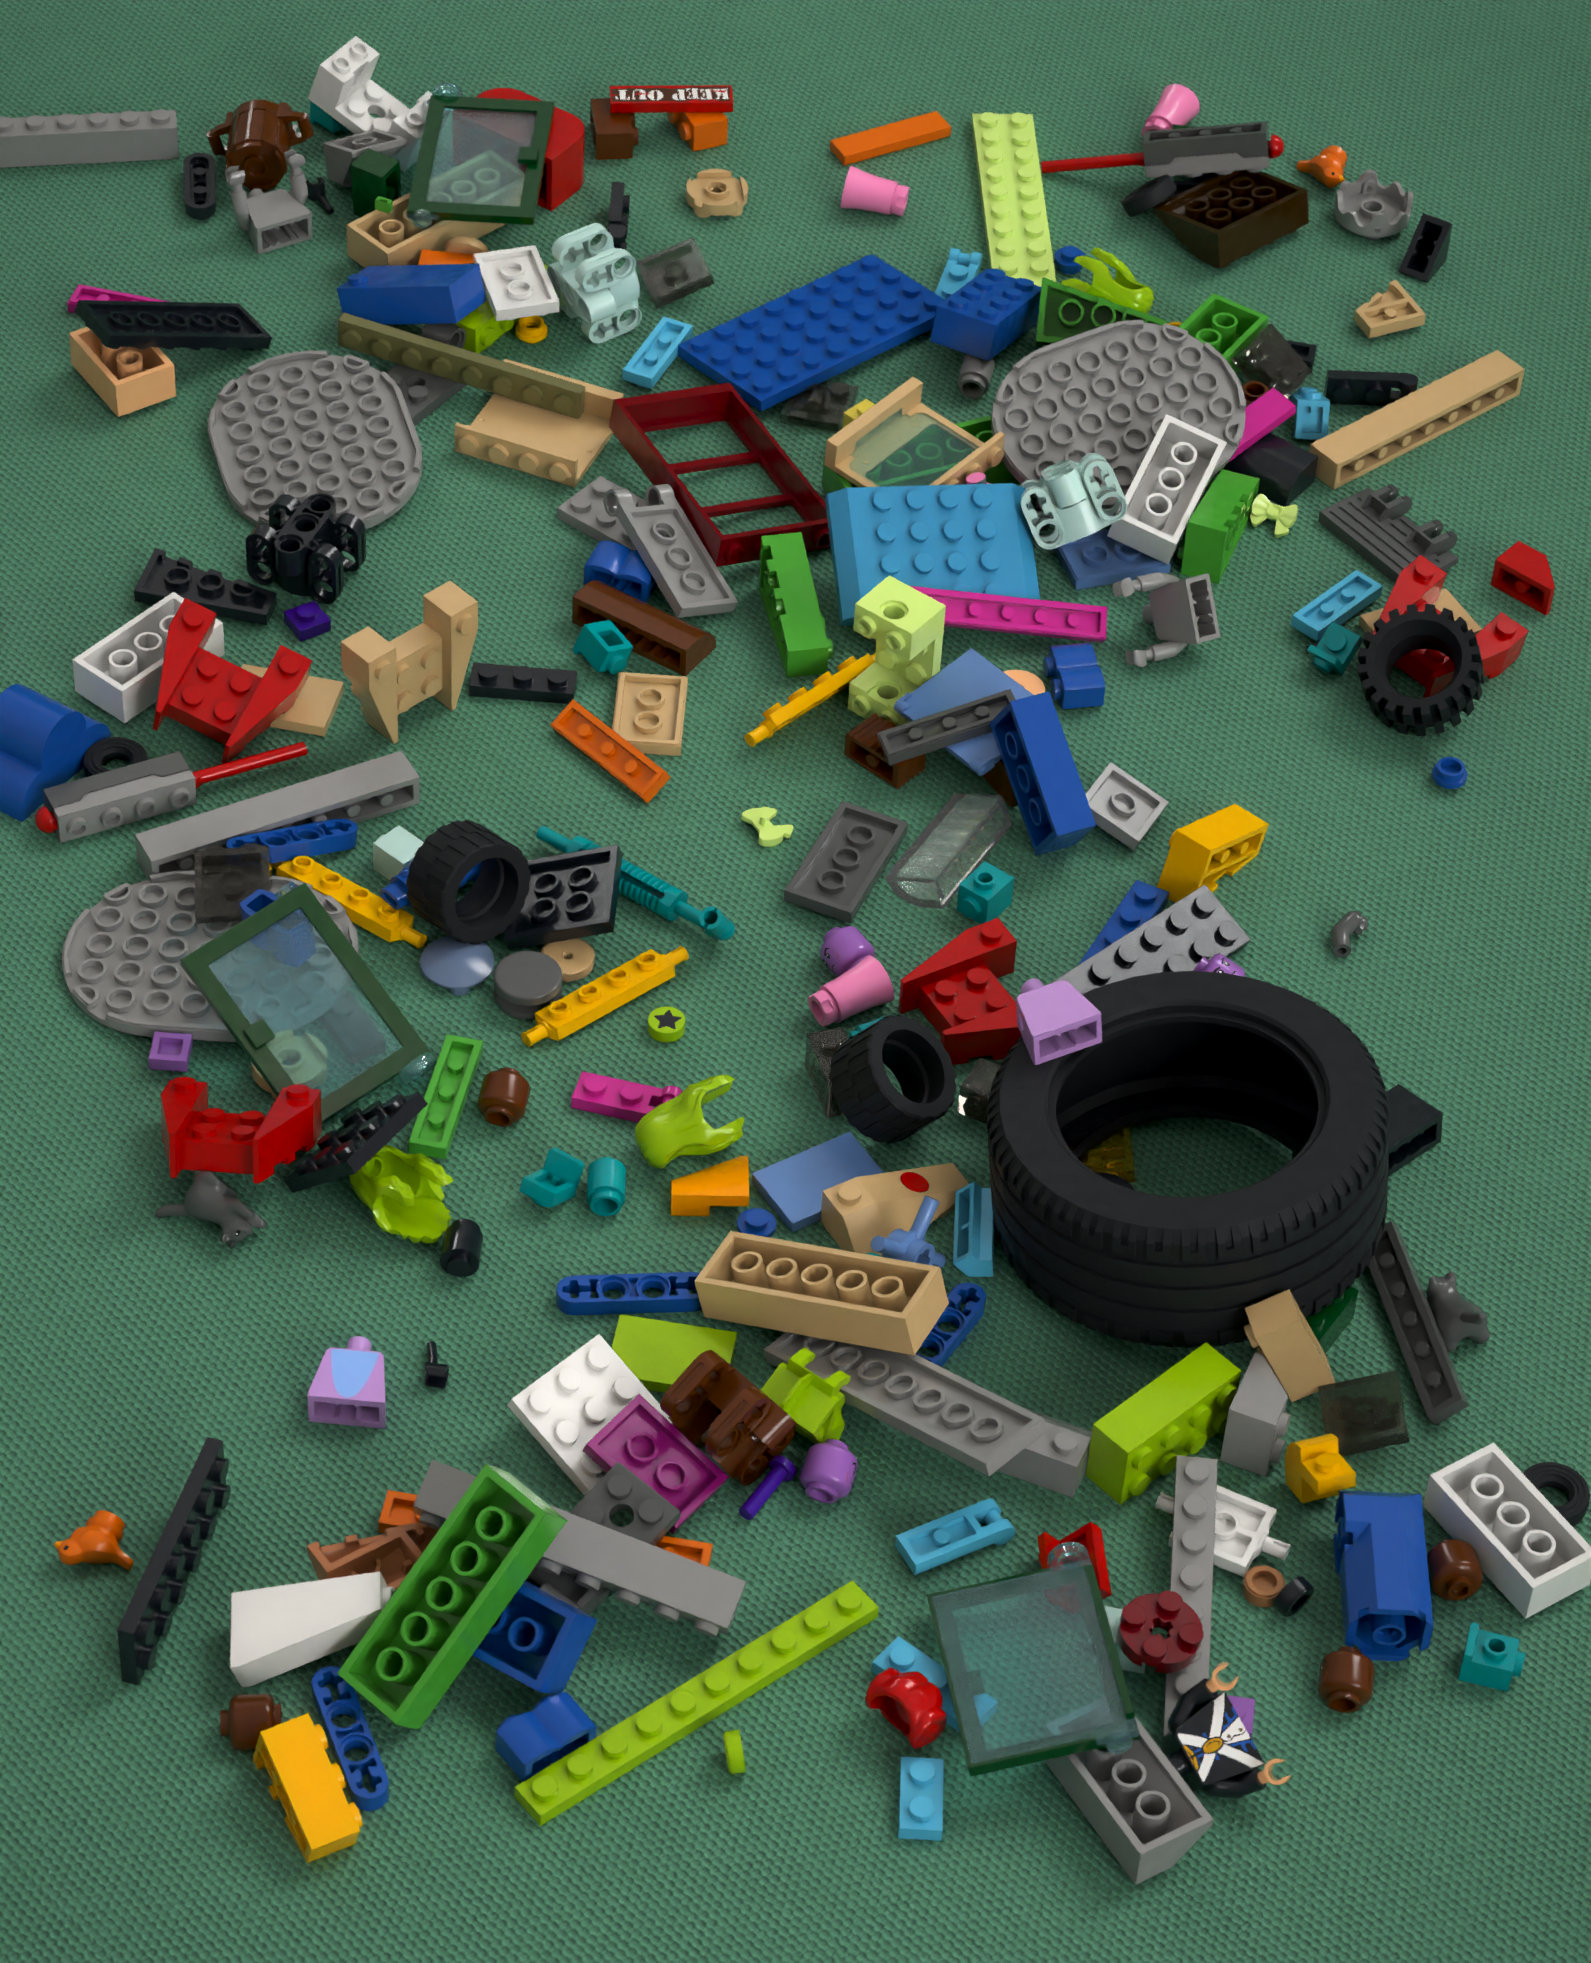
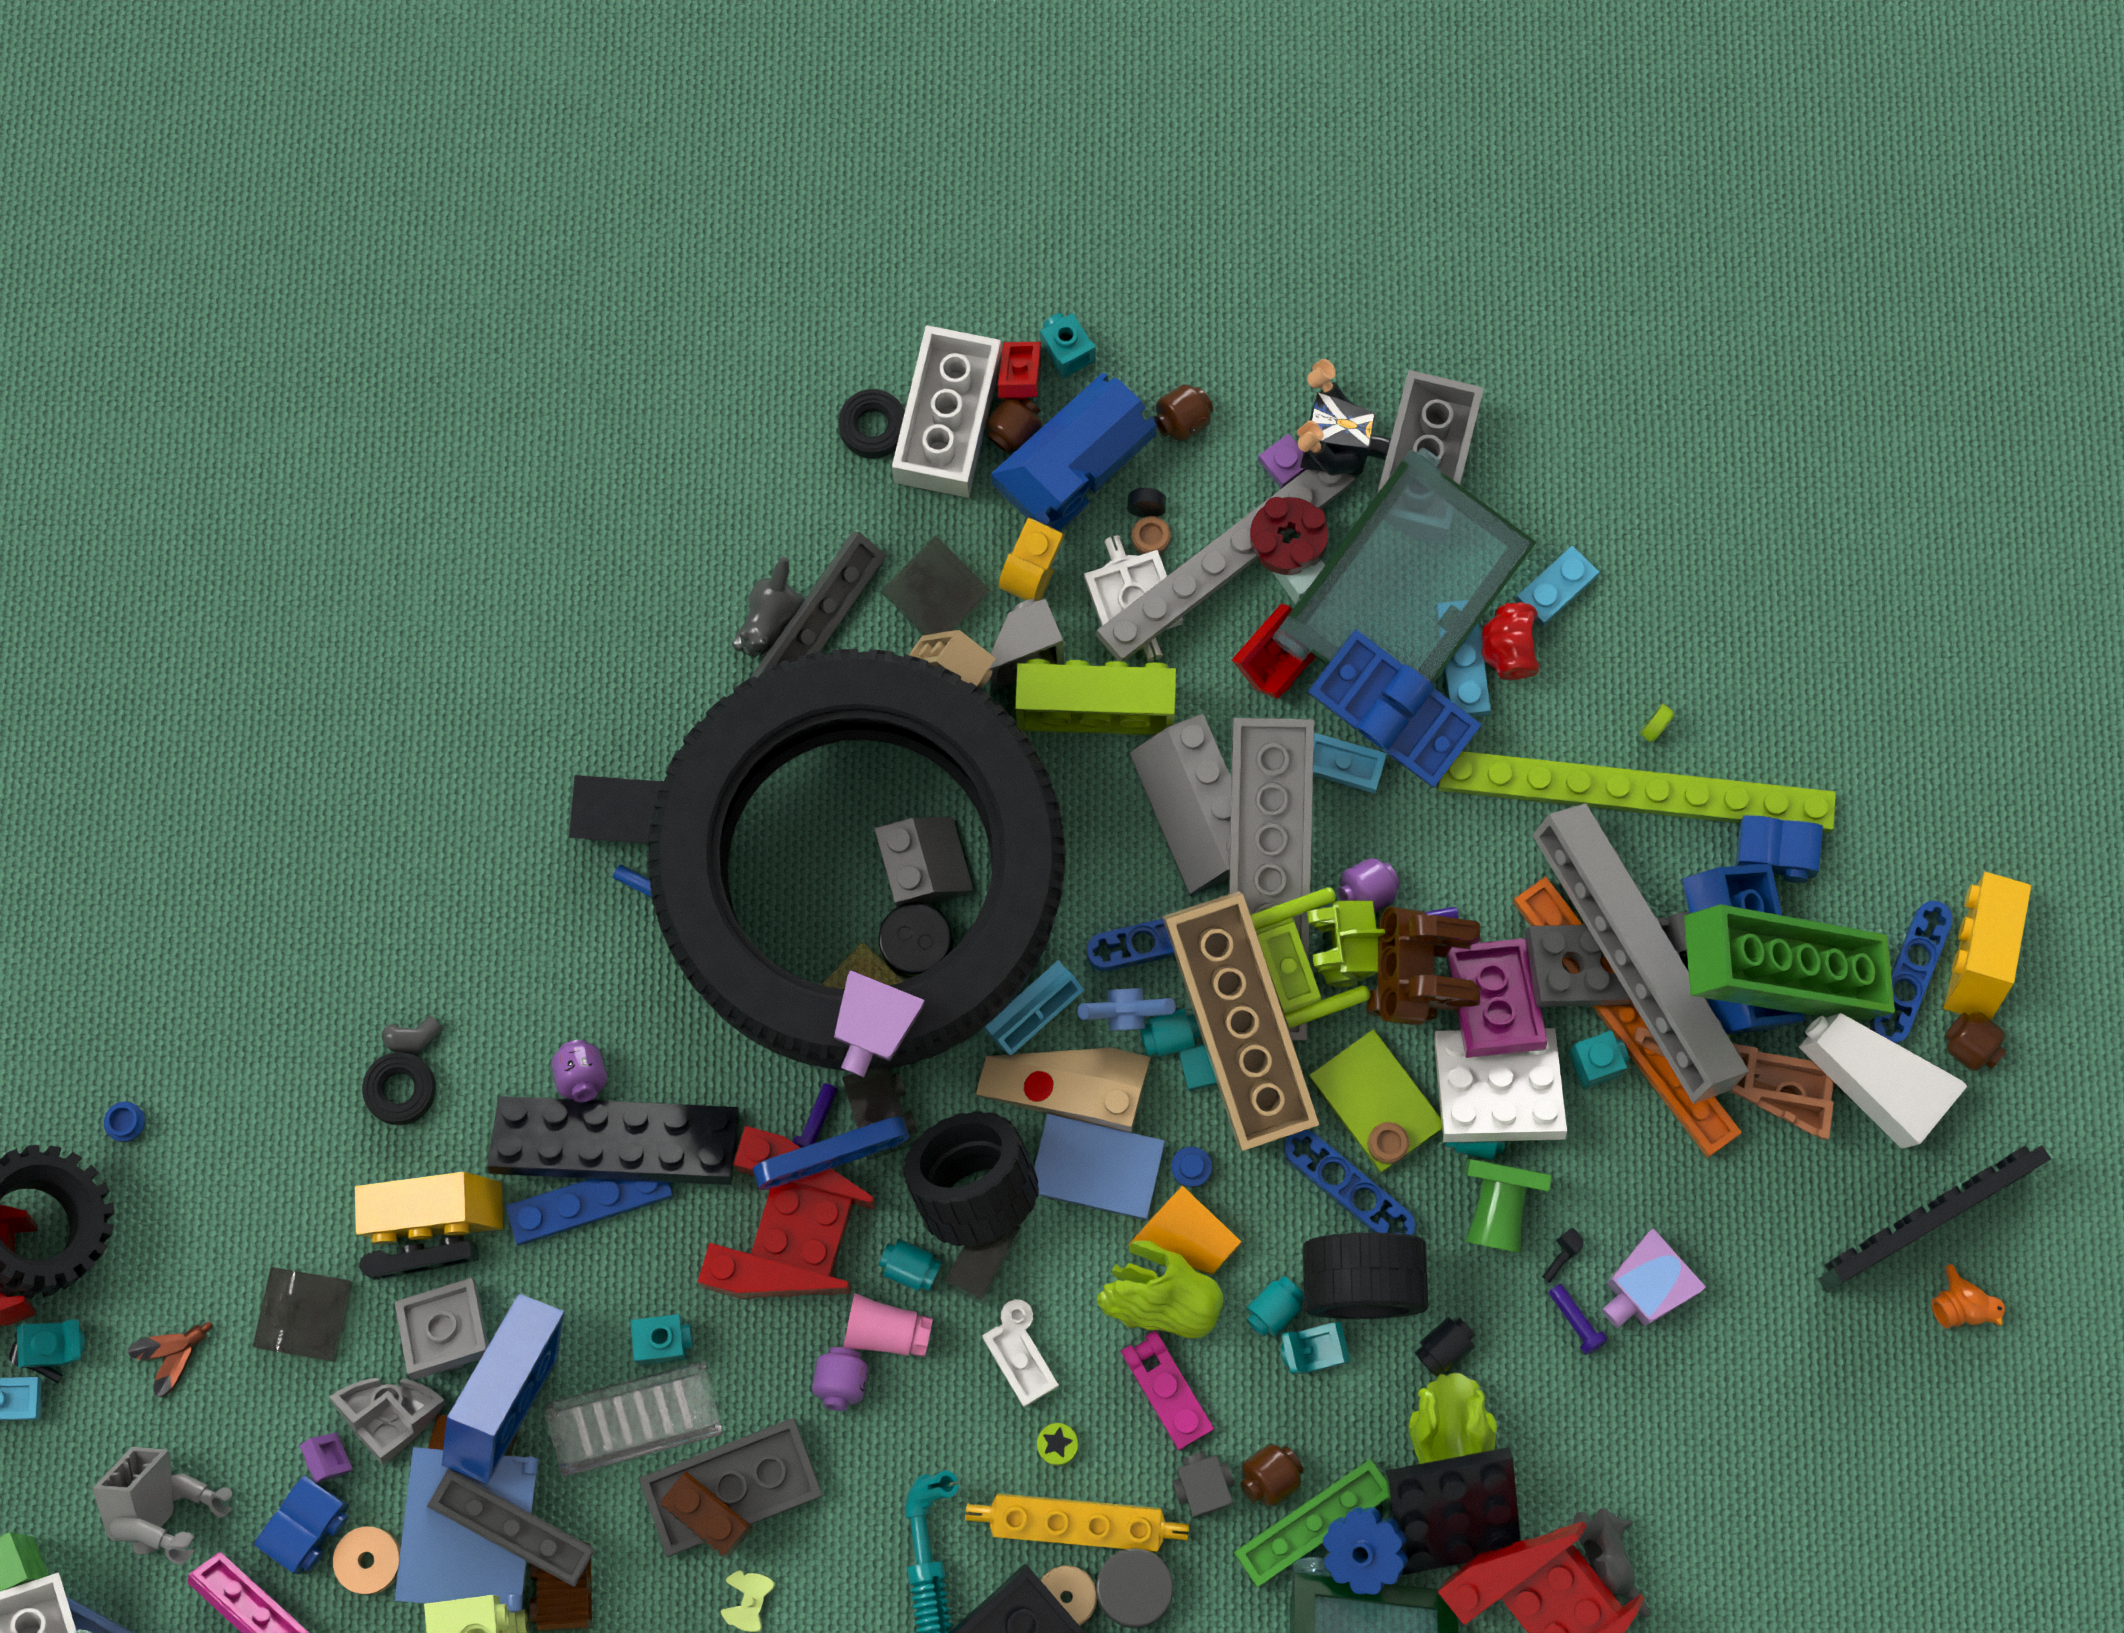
camera: 130 degrees left, 30 degrees up
none -> copper piece [128,1322,213,1397]
none -> clear smoke hinge [253,1267,353,1363]
none -> medium lavender plate [299,1432,353,1483]
none -> light grey brick [329,1378,445,1466]
none -> black hinge [358,1236,479,1280]
none -> black tyre [362,1052,436,1125]
none -> reddish brown brick [661,1472,754,1558]
none -> blue beam [752,1116,910,1190]
none -> white hinge [982,1299,1059,1408]
none -> red plate [998,342,1042,400]
none -> dark grey brick [1172,1451,1235,1519]
none -> lime plate [1250,887,1371,1029]
none -> black tyre [1303,1232,1429,1319]
none -> blue plate [1307,629,1482,788]
none -> blue plant [1323,1507,1408,1595]
none -> medium nougat tile [1368,1122,1409,1165]
none -> bright green plant [1462,1158,1552,1253]
none -> dark purple piece [1548,1284,1608,1355]
none -> teal brick [1568,1030,1629,1090]

